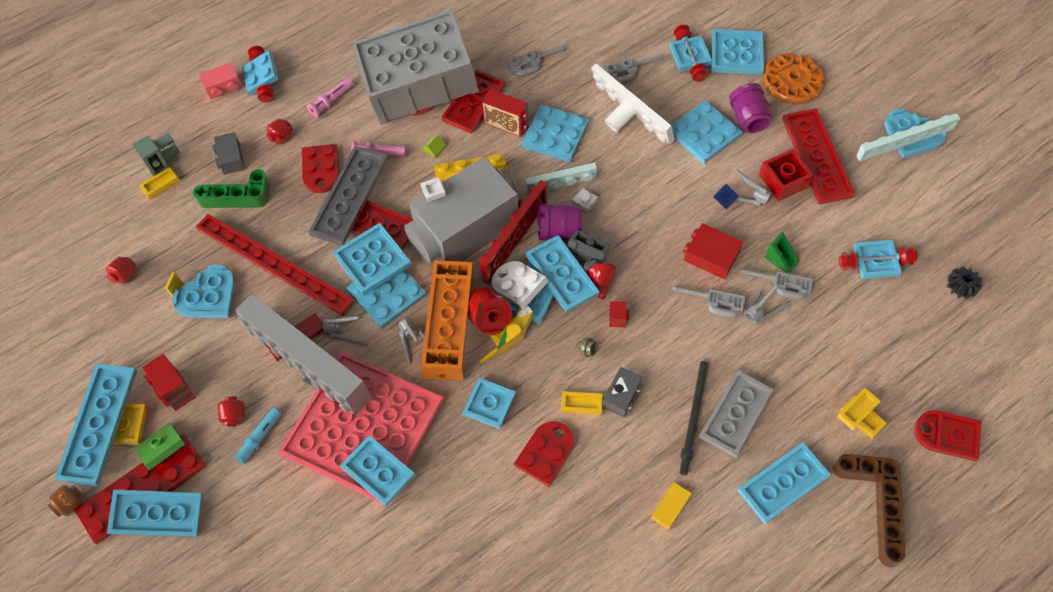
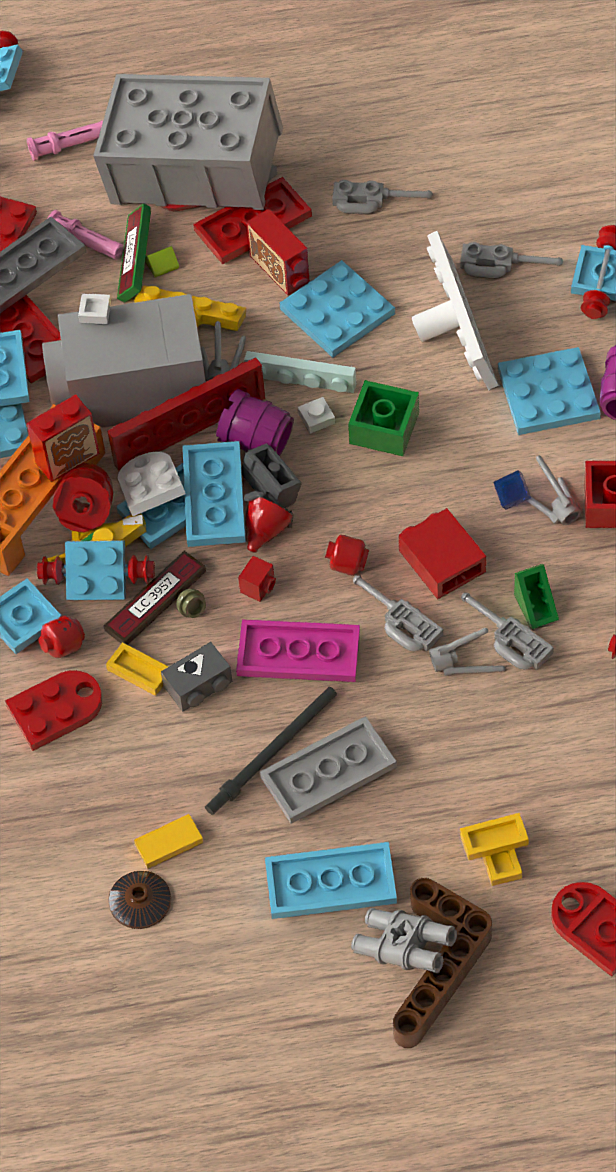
camera: 30 degrees right, 5 degrees down
none -> brick [27,394,100,482]
none -> medium azure plate [37,540,155,600]
none -> red head [39,615,85,659]
none -> tile [103,550,206,645]
none -> dish [109,871,171,929]
none -> tile [117,203,151,303]
none -> dark pink plate [236,619,360,682]
none -> red head [325,534,369,576]
none -> green brick [348,380,419,456]
none -> light grey pin [351,908,457,973]

